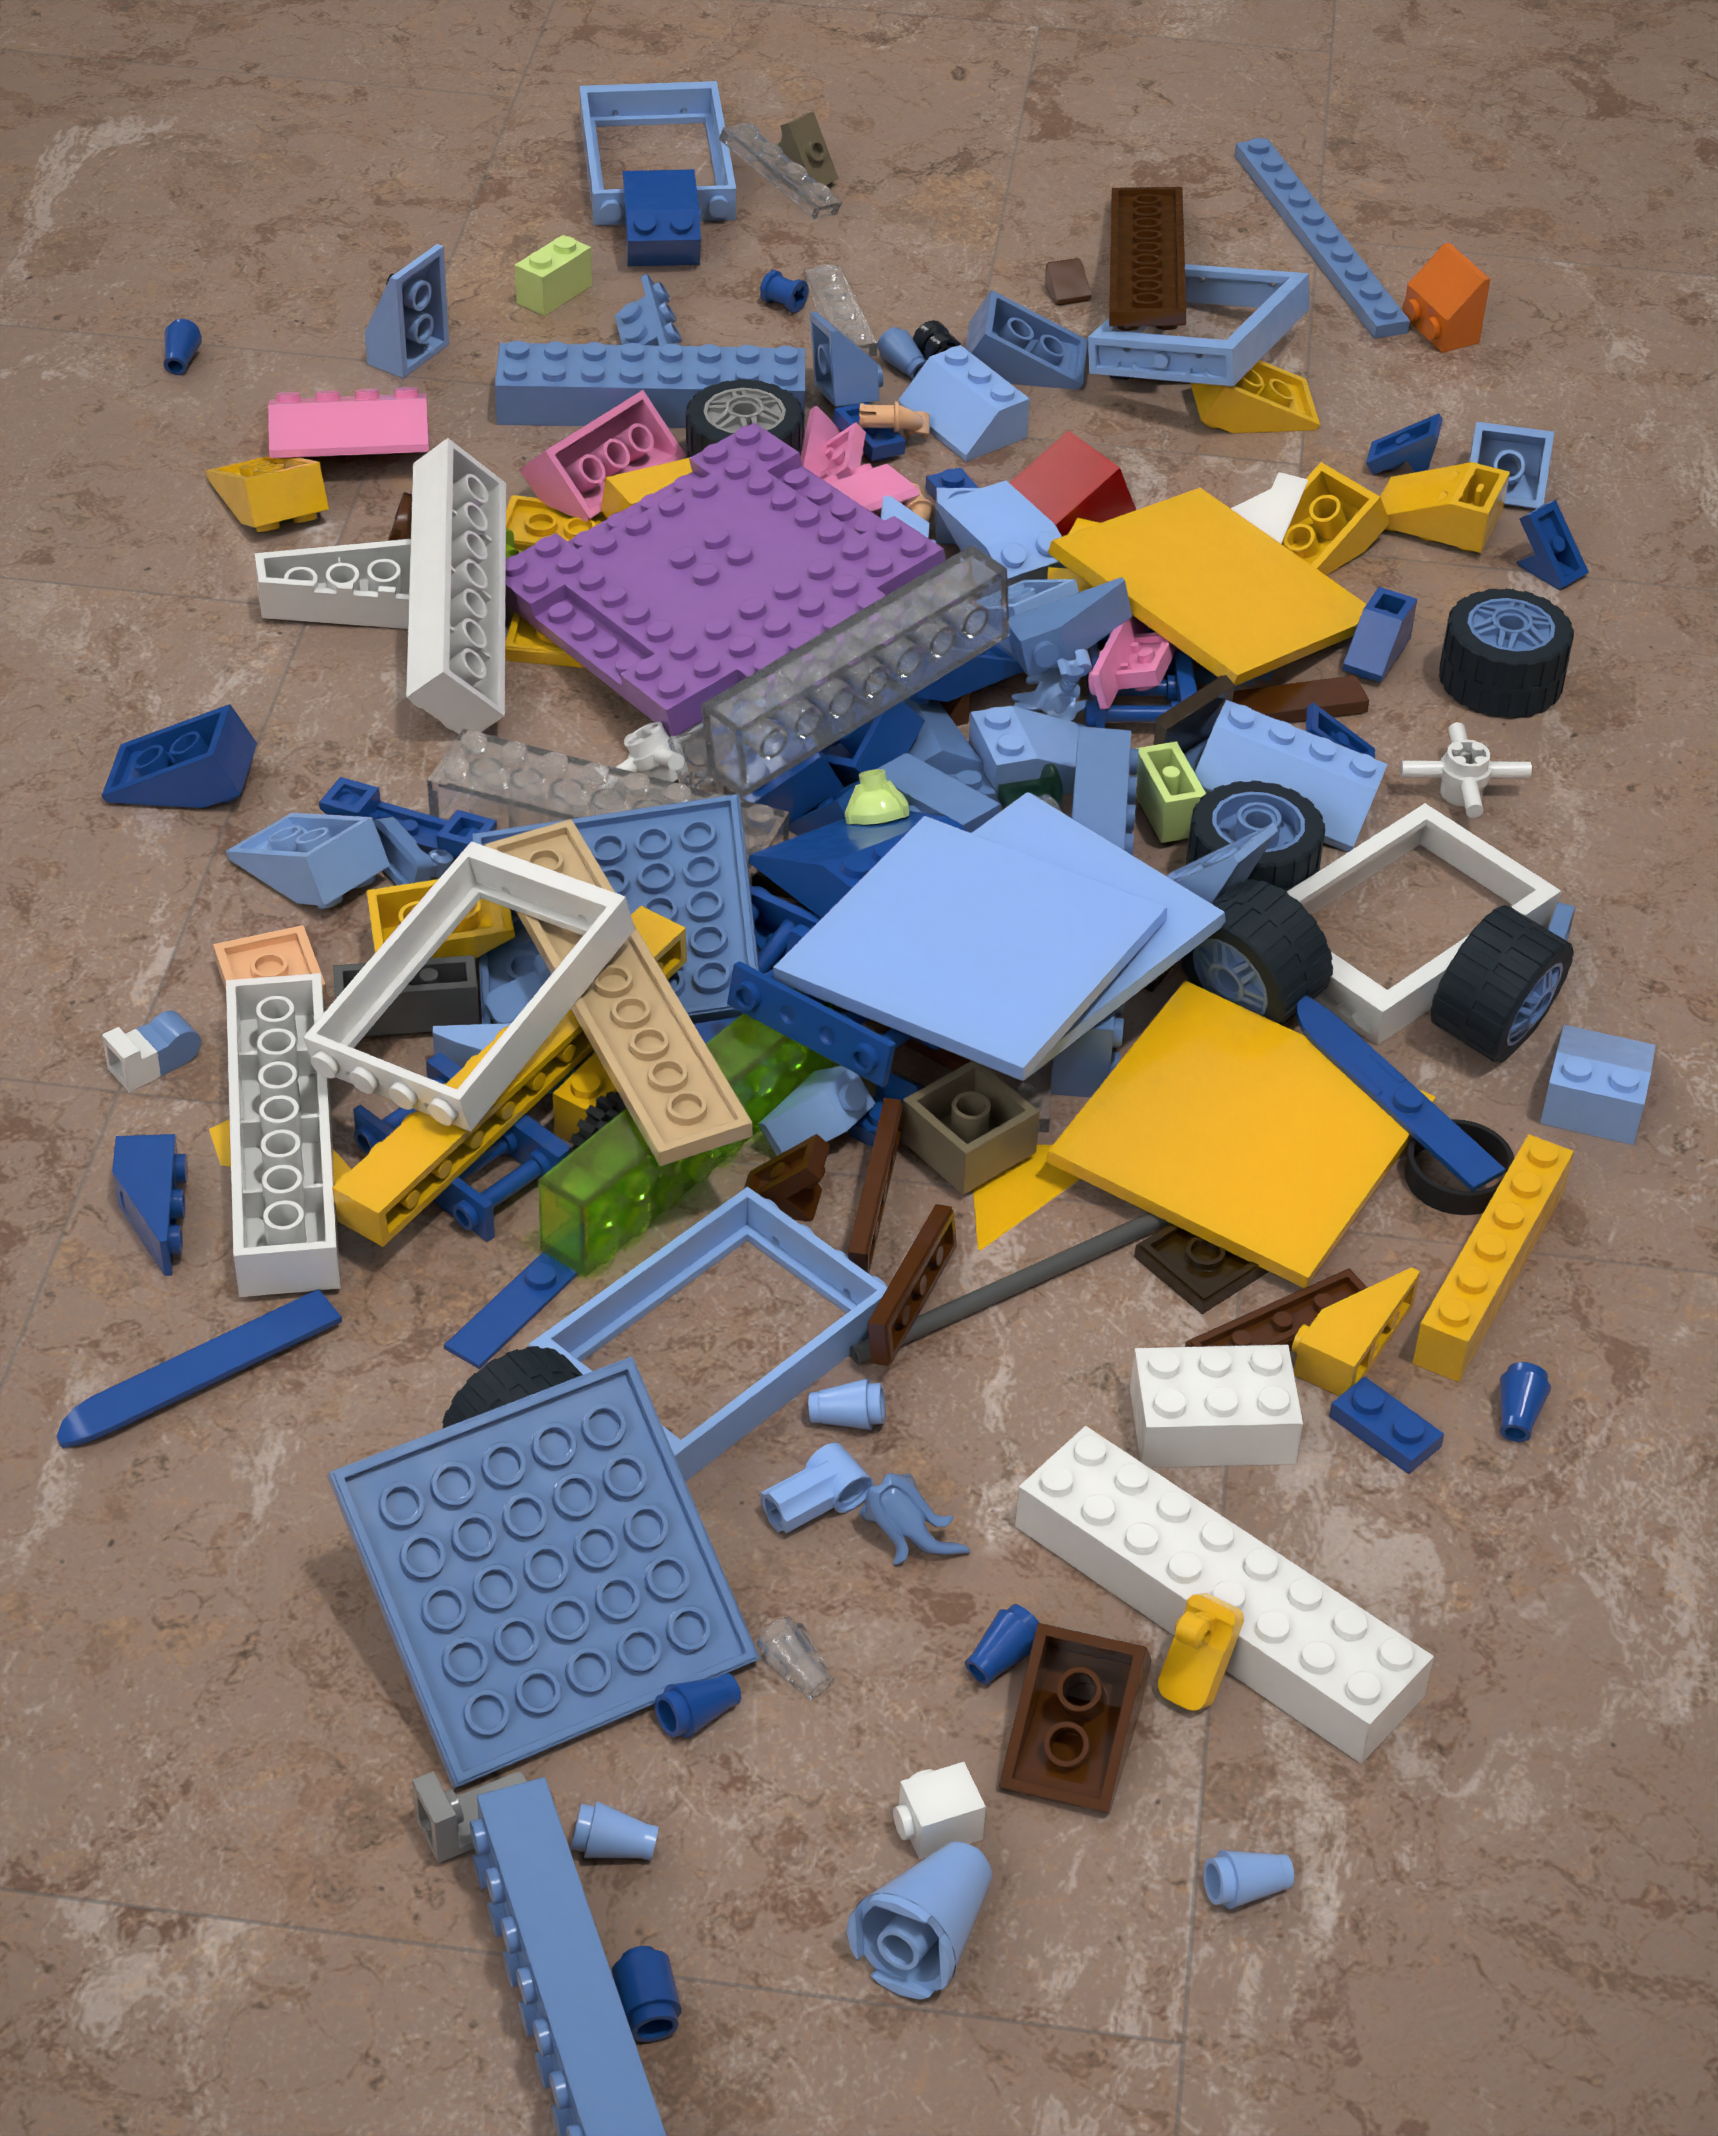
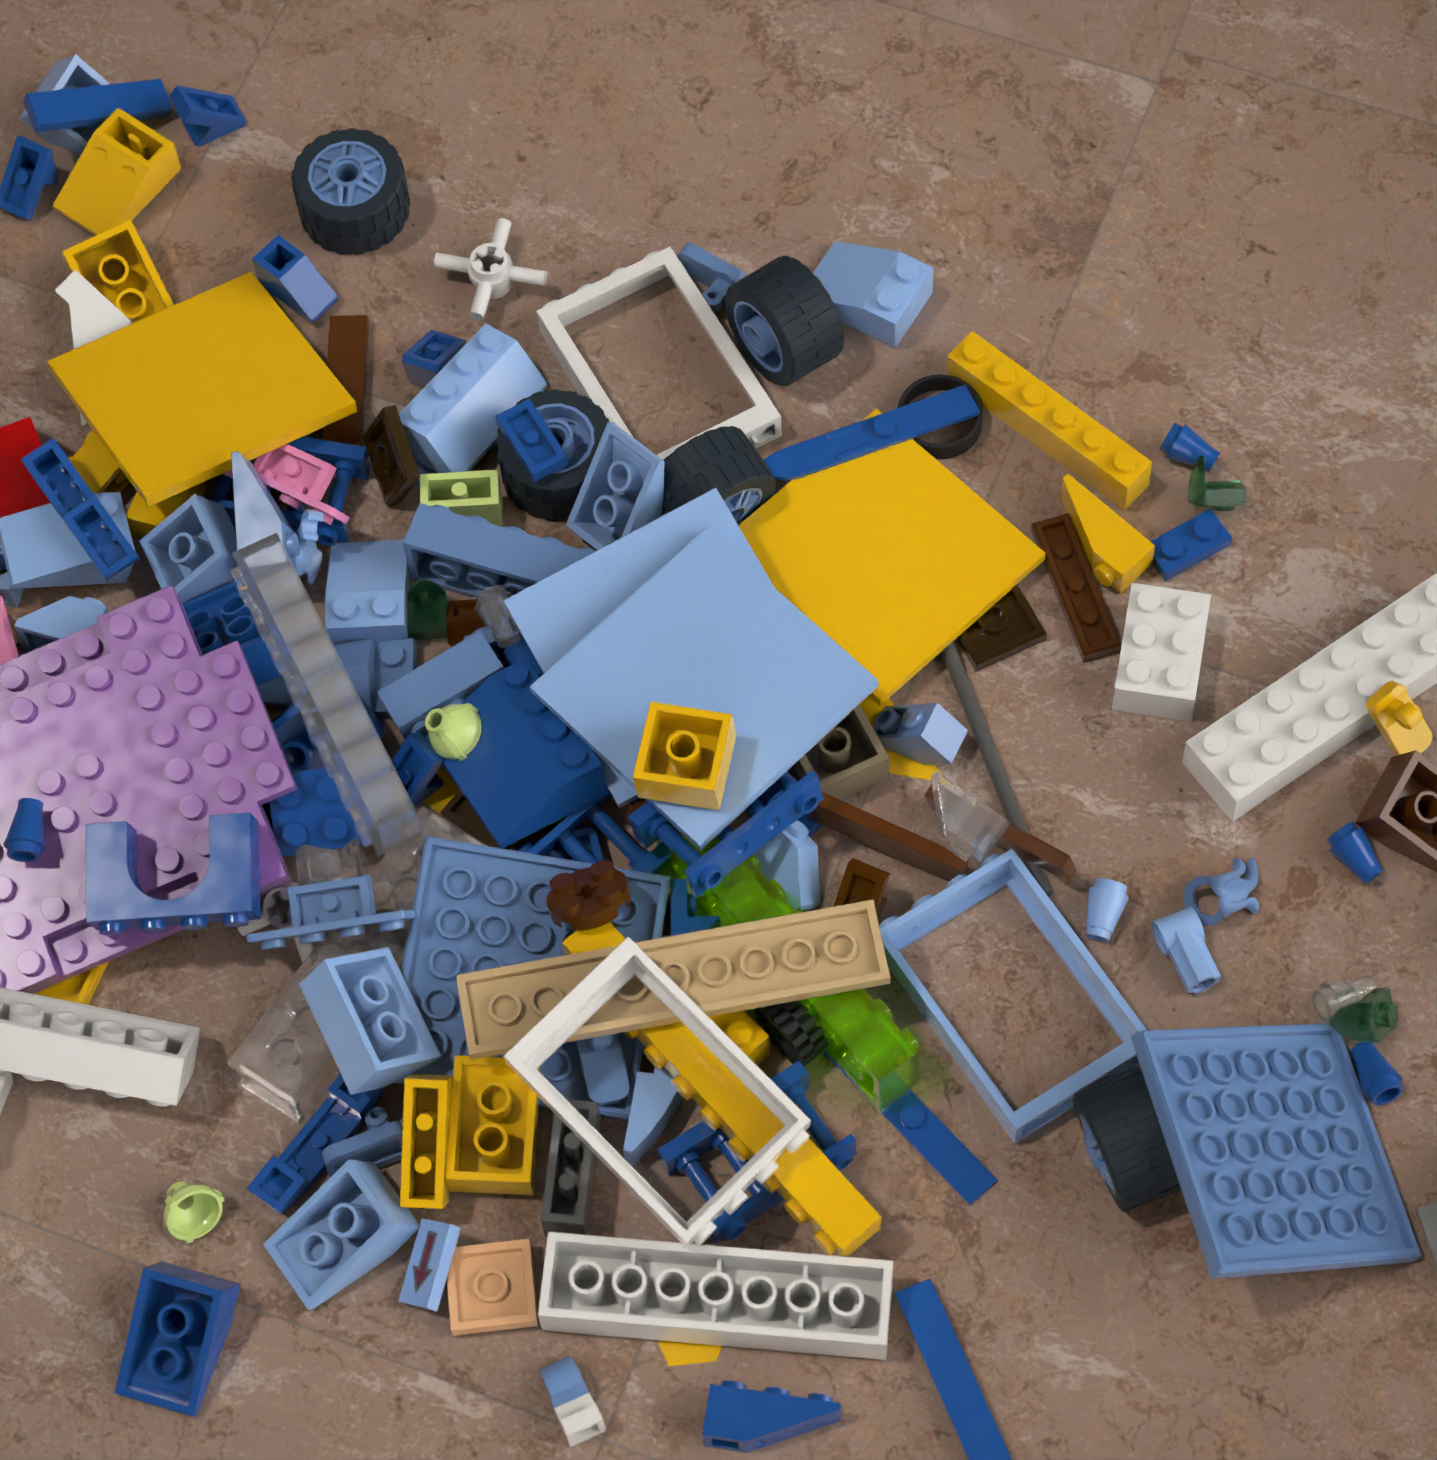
camera: 70 degrees left, 20 degrees up
none -> blue cone [4,798,46,862]
none -> blue slope [21,438,139,581]
none -> blue tile [23,79,173,132]
none -> arch [86,812,261,936]
none -> yellowish green piece [164,1181,225,1243]
none -> medium blue bracket [246,875,416,950]
none -> light blue slope [299,947,441,1095]
none -> light blue tile [398,1218,461,1311]
none -> yellow brick [400,1074,453,1209]
none -> blue plate [495,398,569,482]
none -> reddish brown plate [546,860,631,931]
none -> yellow brick [632,702,737,811]
none -> medium blue slope [873,703,968,765]
none -> clear slope [931,770,1010,863]
none -> clear green plate [1188,456,1246,511]
none -> clear green plate [1329,988,1398,1043]

